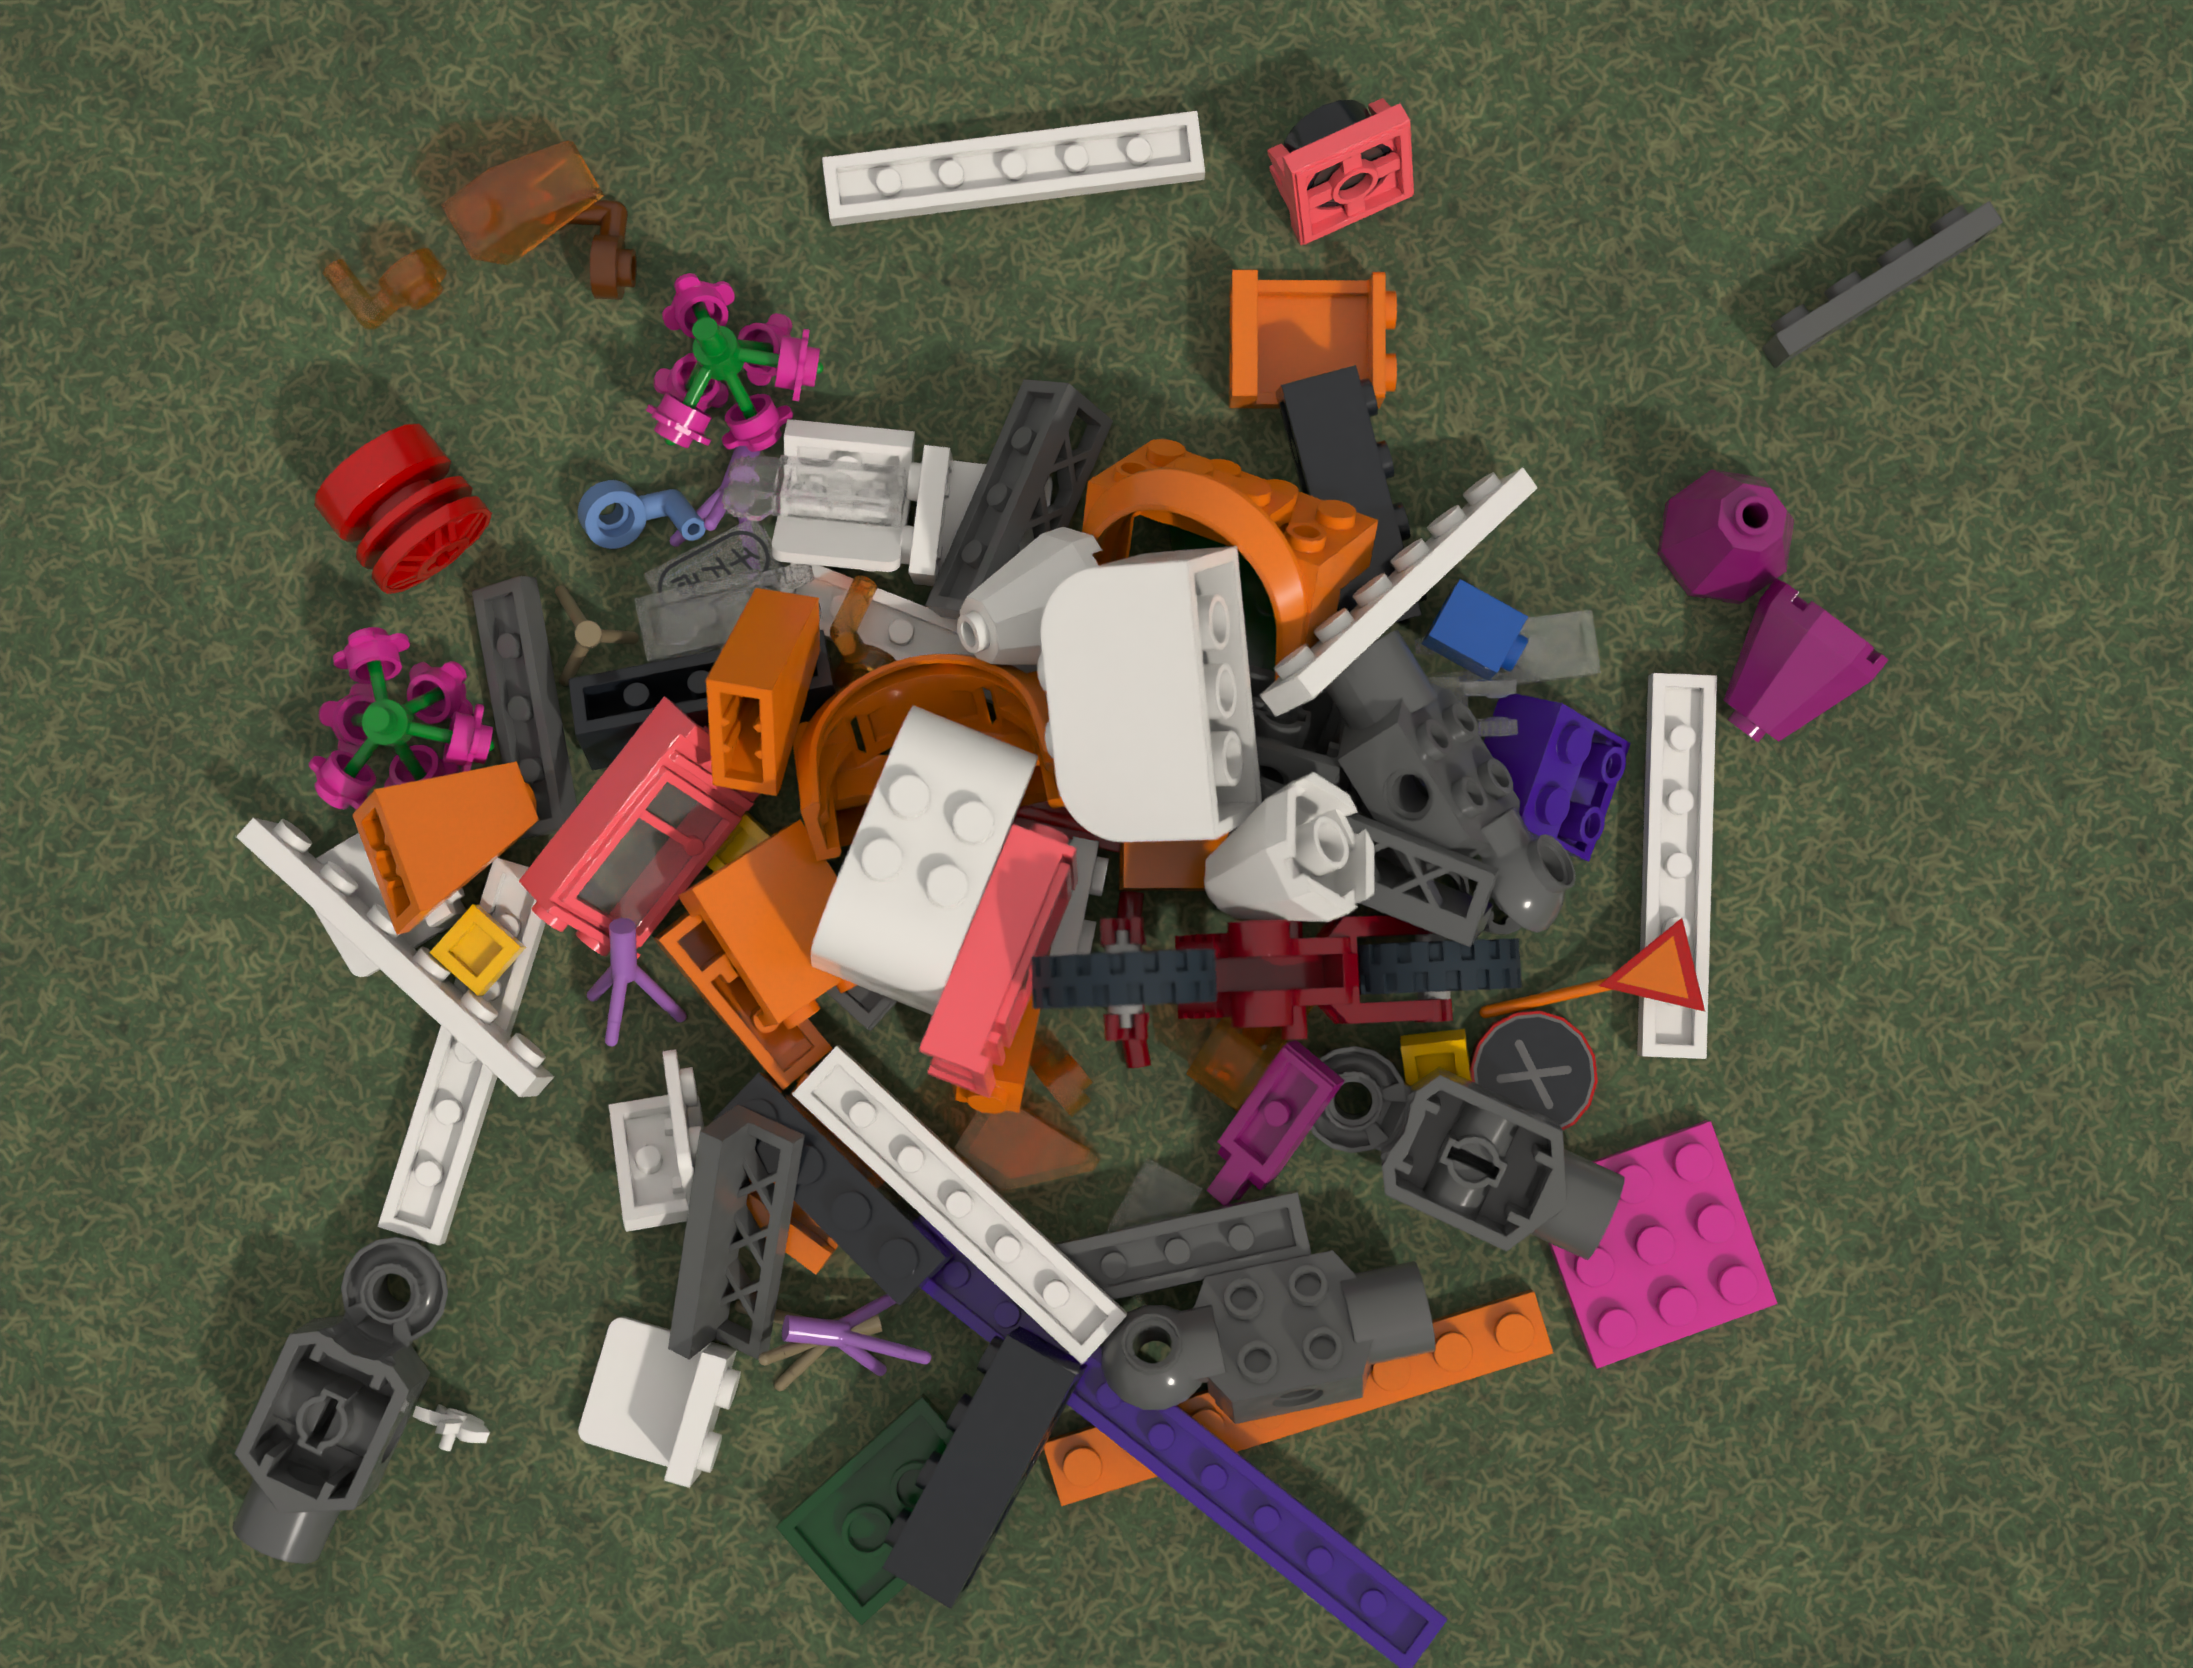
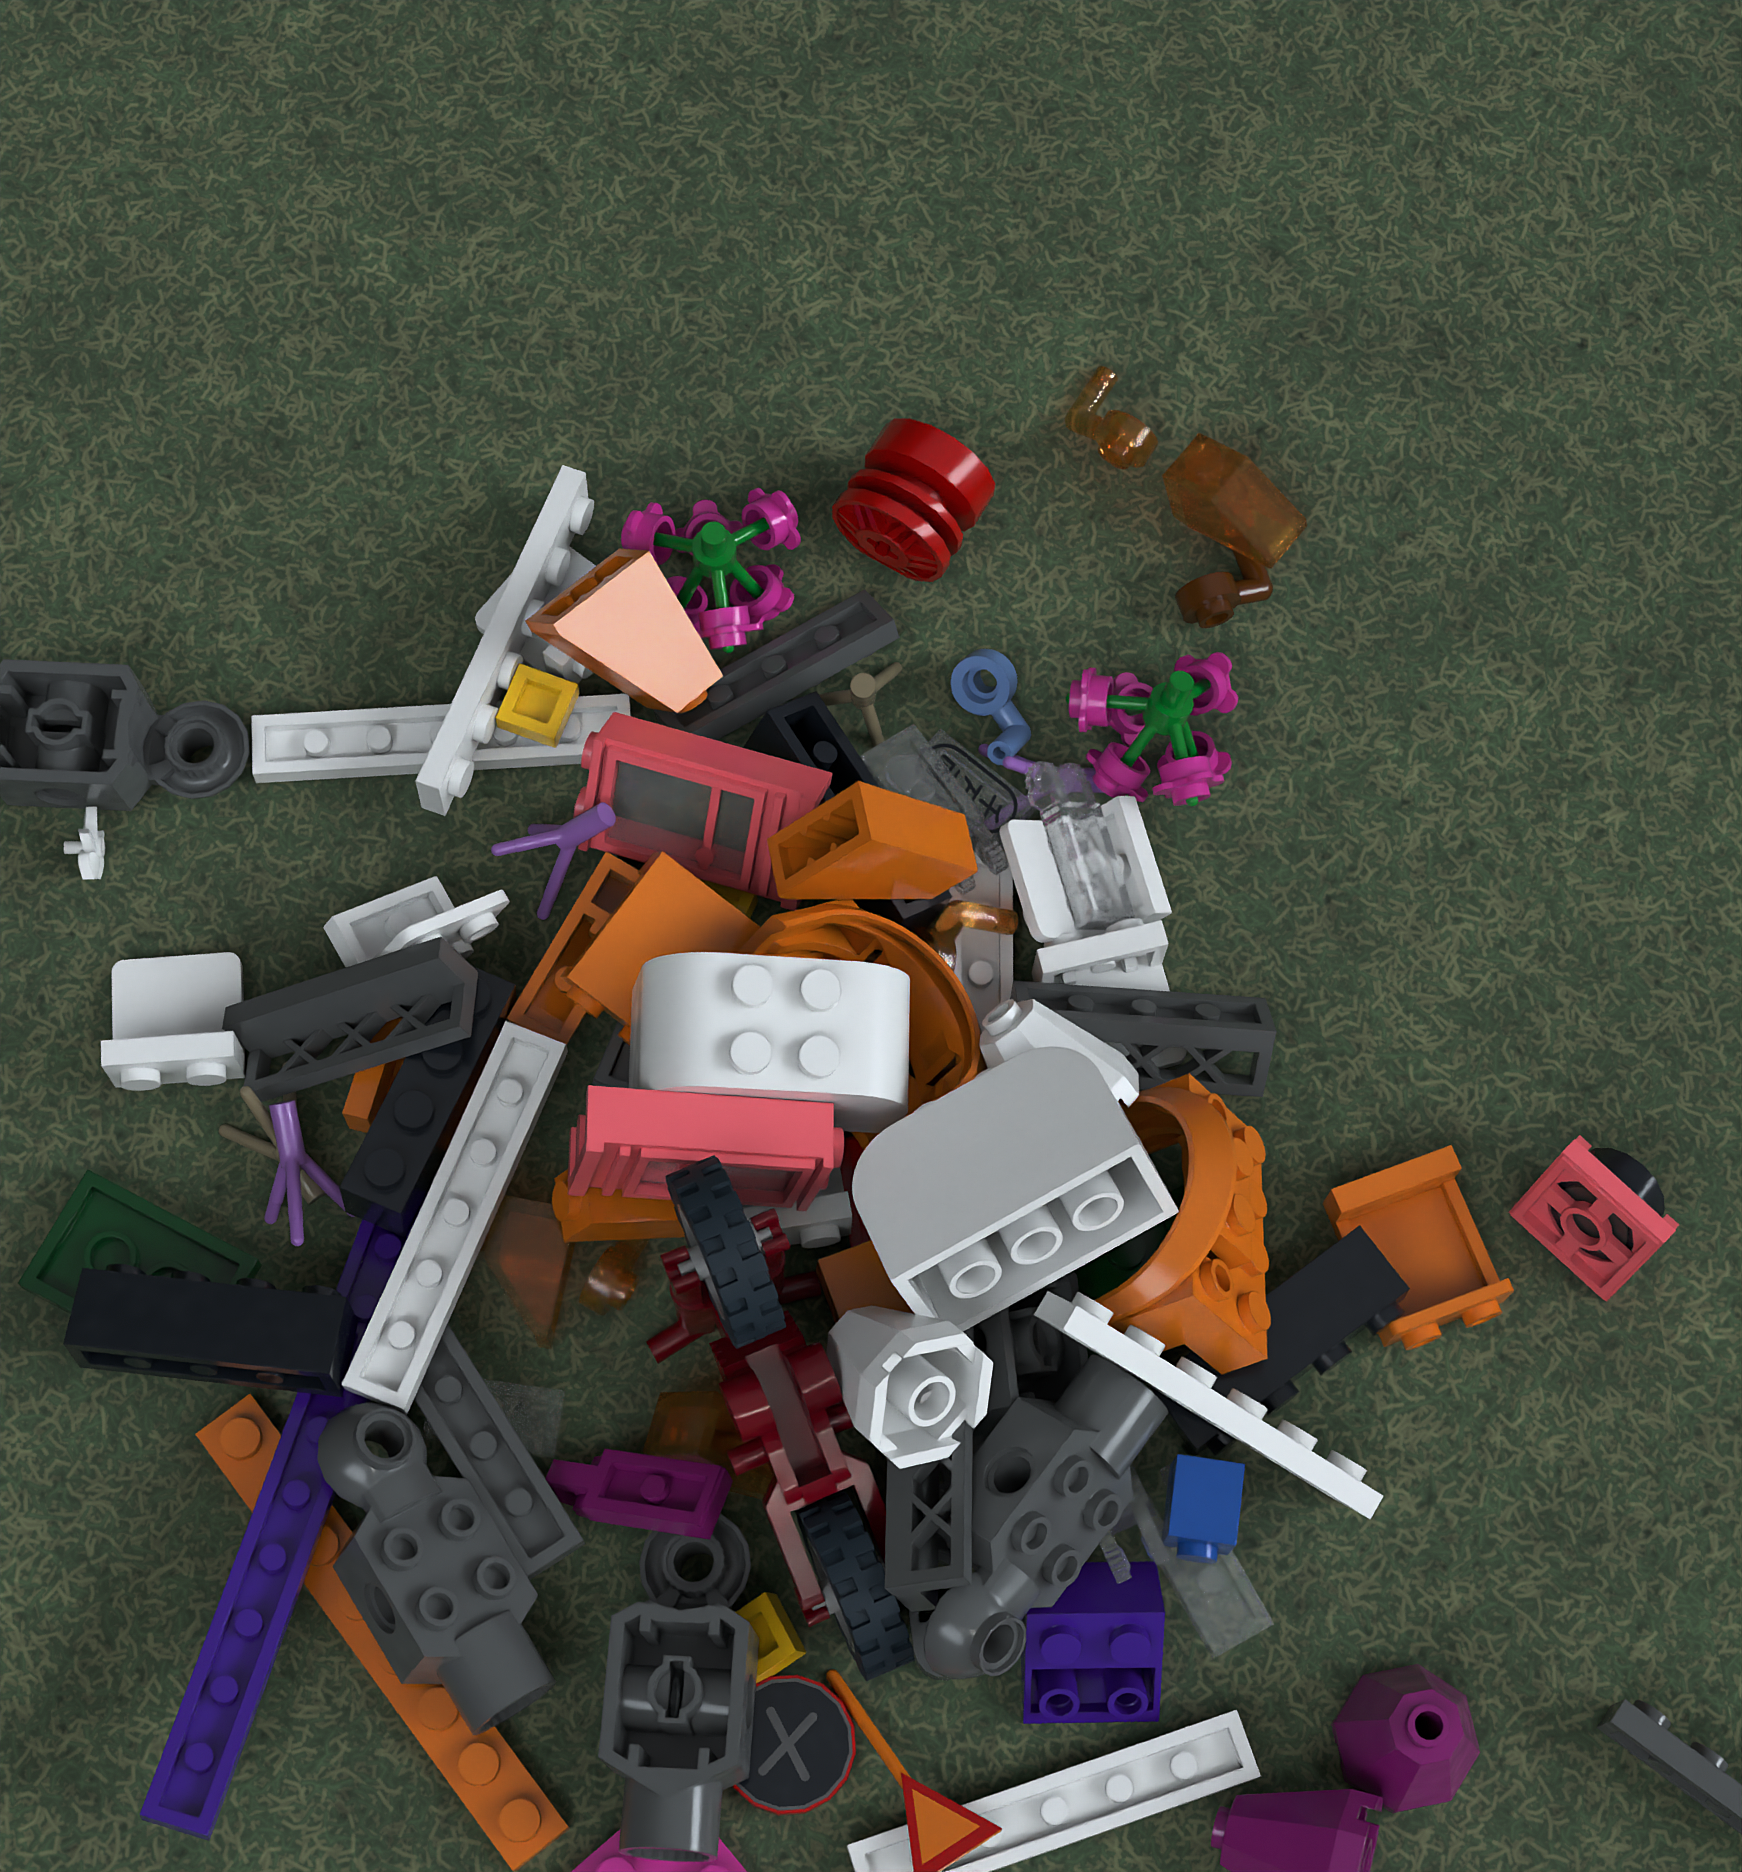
camera: 65 degrees right, 15 degrees down
white plate [822,111,1205,226] -> none

